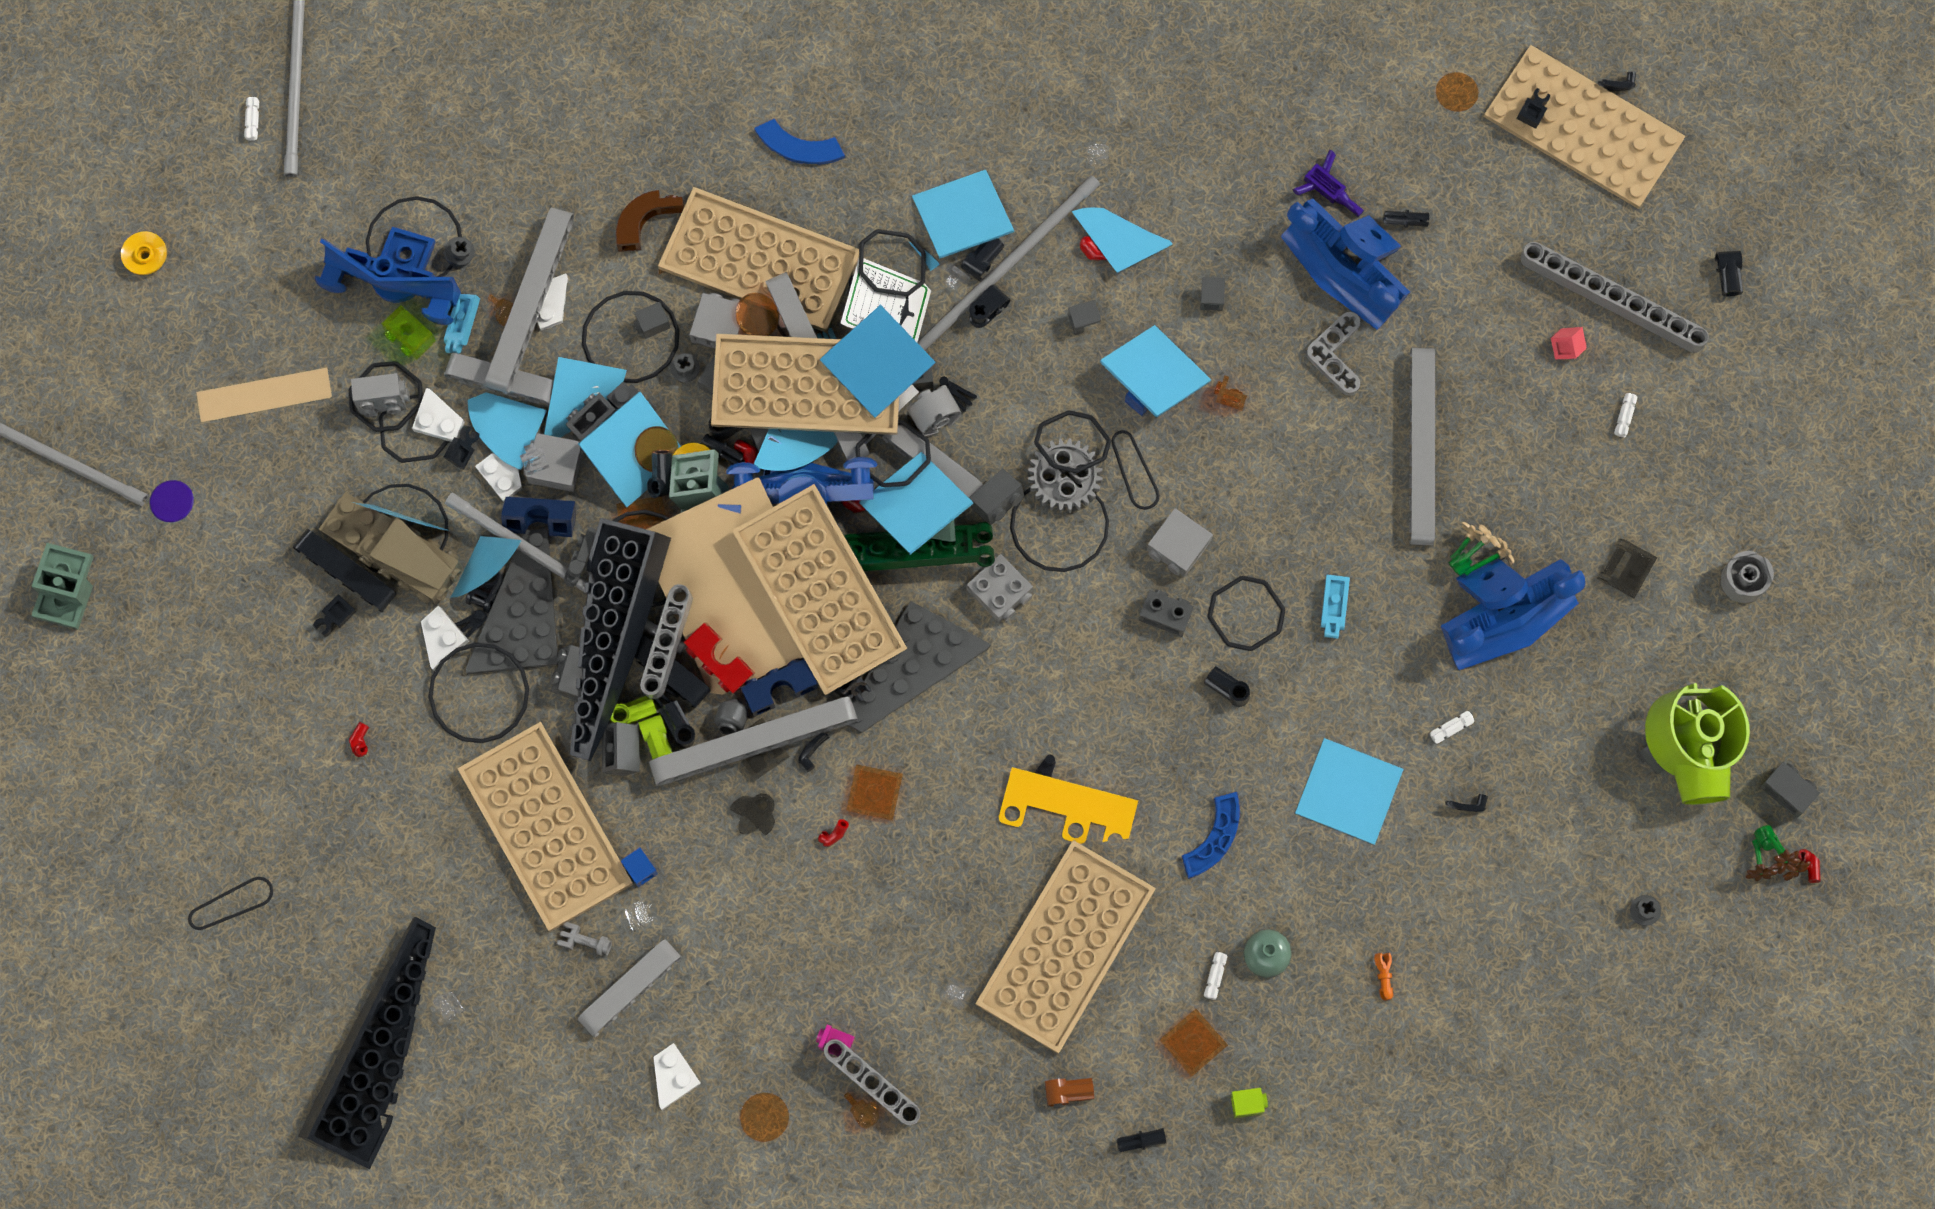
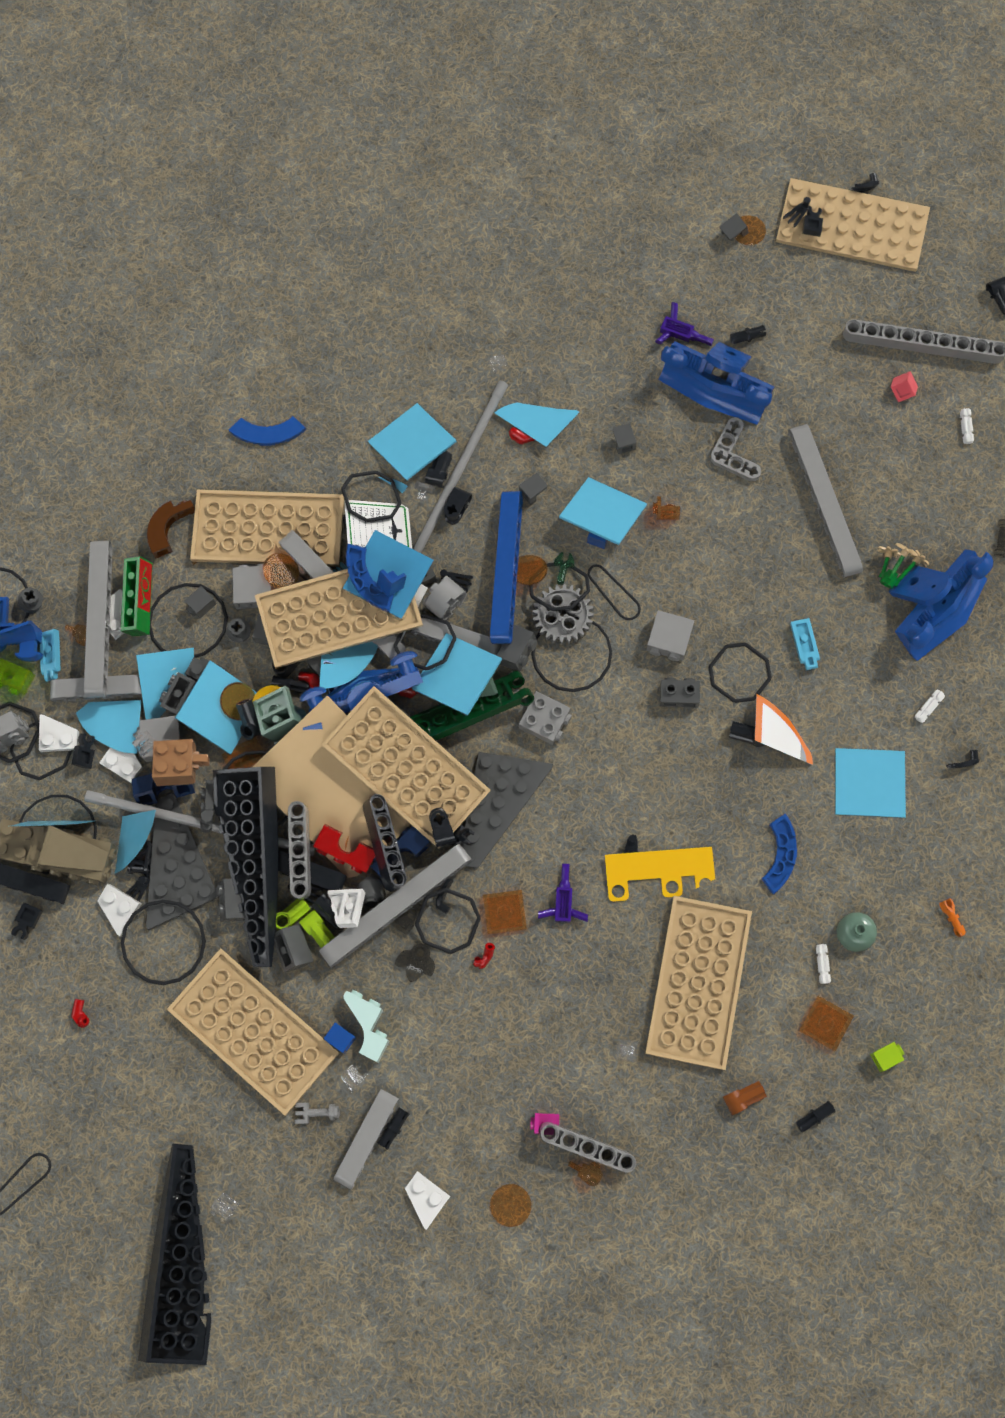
camera: 15 degrees left, 0 degrees up
none -> green brick [121,556,153,636]
none -> medium nougat hinge [152,739,210,786]
none -> white wing [328,889,365,928]
none -> light aqua arch [344,990,390,1063]
none -> blue tile [346,544,394,612]
none -> black beam [363,794,407,892]
none -> blue panel [377,569,406,597]
none -> black pin [377,1107,410,1150]
none -> black piece [415,888,481,954]
none -> black piece [429,808,456,848]
none -> blue beam [490,491,523,644]
none -> clear orange piece [517,555,548,585]
none -> dark purple piece [538,863,588,923]
none -> clear green bar [554,552,575,585]
none -> dark grey panel [719,213,749,240]
none -> white sticker [755,694,813,765]
none -> black piece [783,197,811,227]

